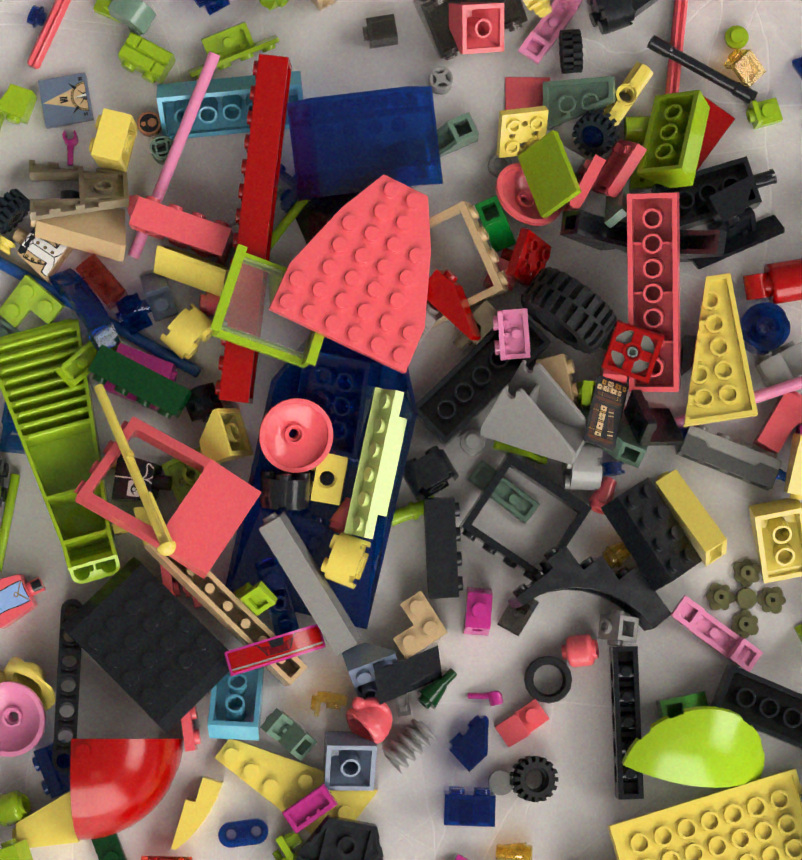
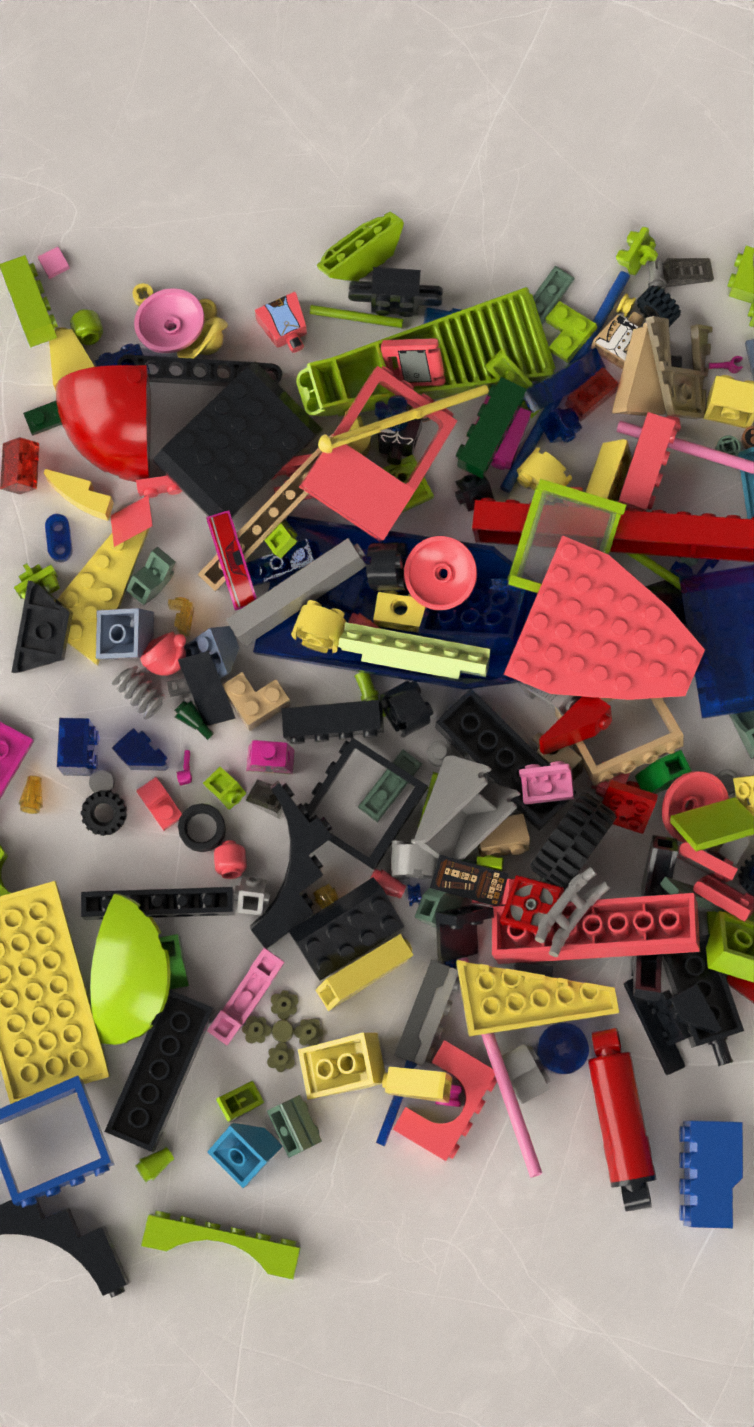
camera: 90 degrees right, 5 degrees down
sand blue slope [140,272,178,322] -> none
light yellow slope [199,408,254,464] -> none
medium azure slope [207,667,264,741] -> none
dark pink plate [282,783,338,834] -> none
none -> coral sticker [111,496,152,547]
none -> lime bracket [203,766,246,810]
none -> clear blue piece [375,395,408,432]
none -> coral container [381,338,446,386]
none -> light grey piece [535,866,610,957]

